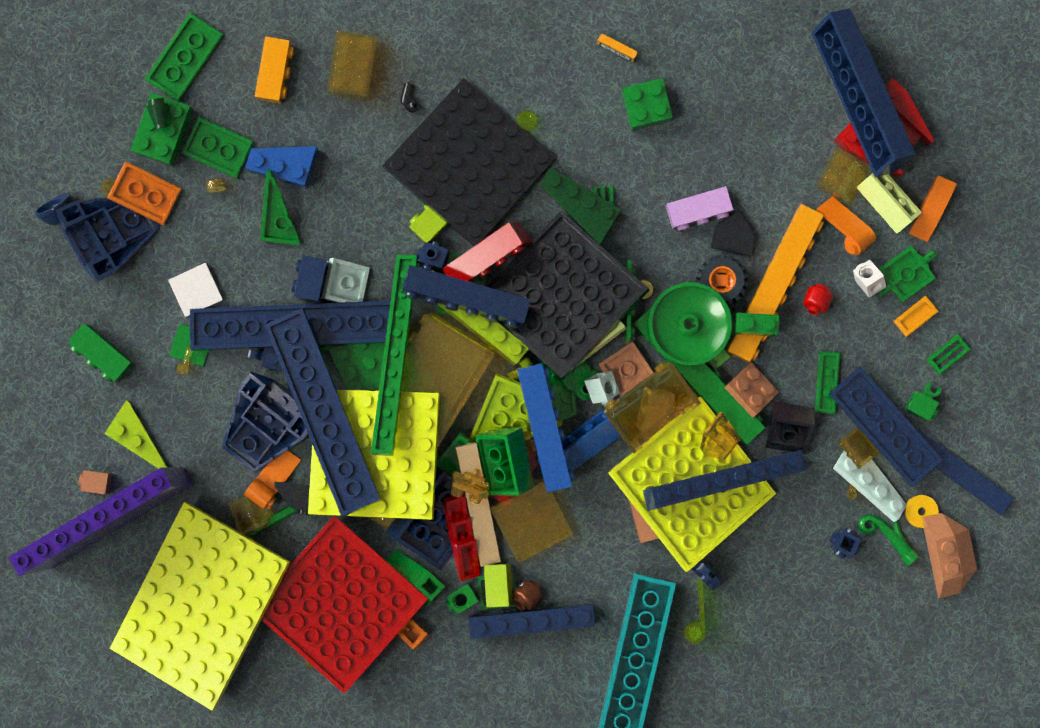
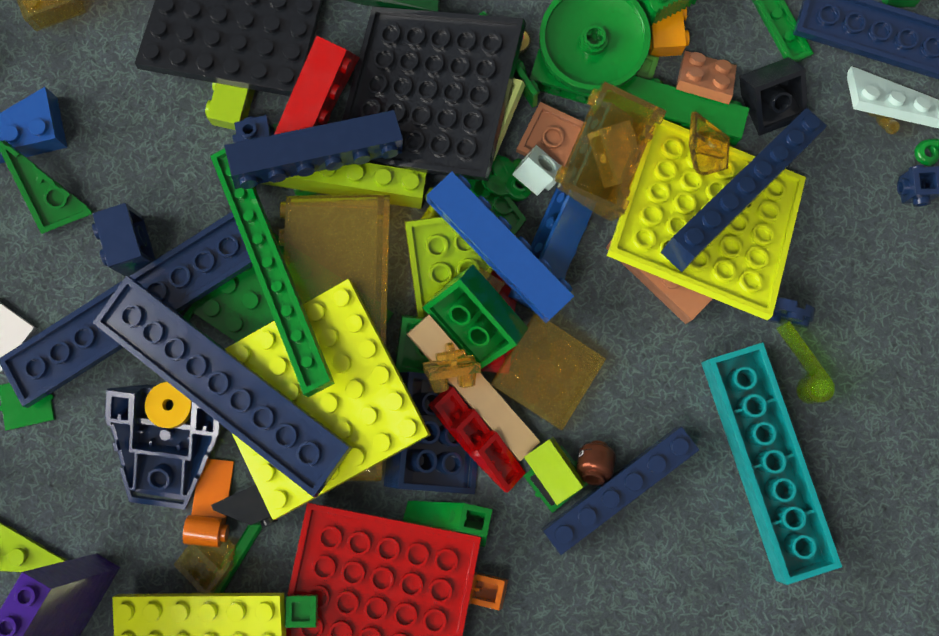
camera: 30 degrees left, 5 degrees down
clear yellow hand [177,346,191,375] -> none
dark blue plate [248,348,282,371] -> none
light aqua plate [321,258,370,303] -> none
green brick [446,583,479,615] -> none
clear yellow piece [838,427,880,469] -> none
none -> yellow piece [145,382,192,429]
none -> green plate [285,594,318,628]

